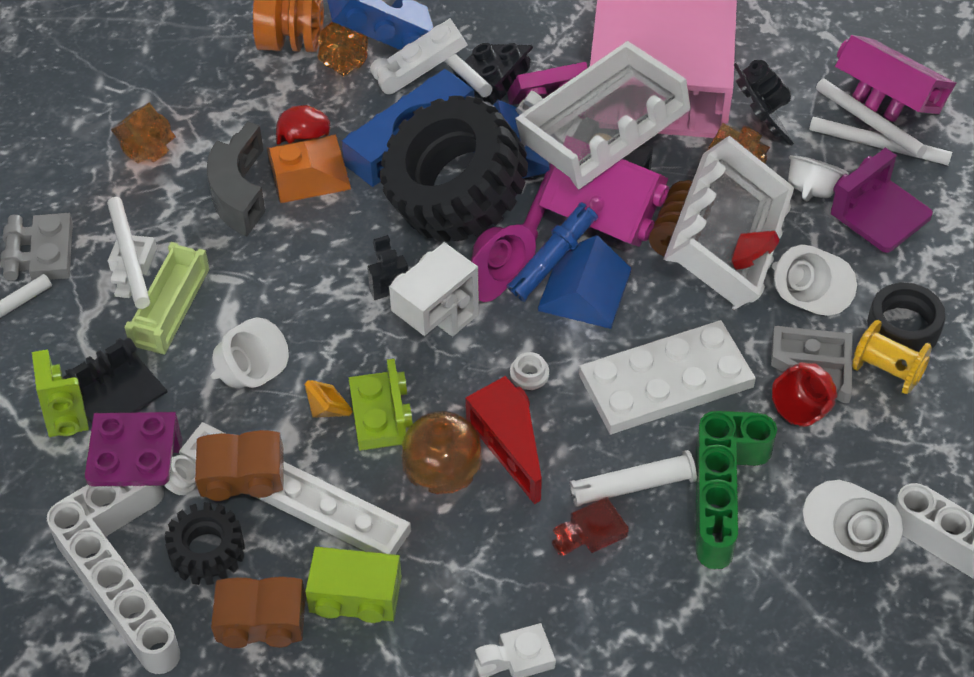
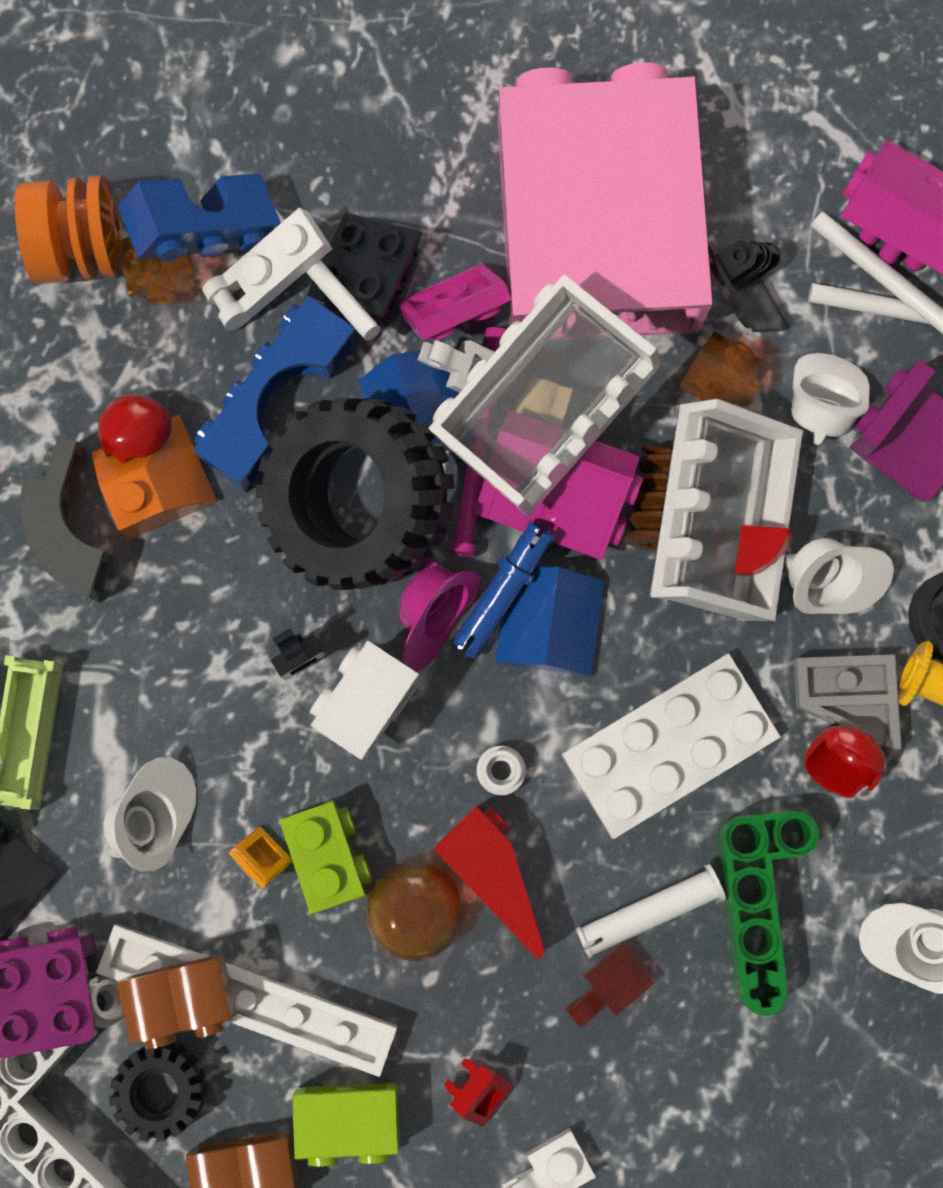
camera: 10 degrees left, 30 degrees up
none -> red tile [444,1059,514,1127]

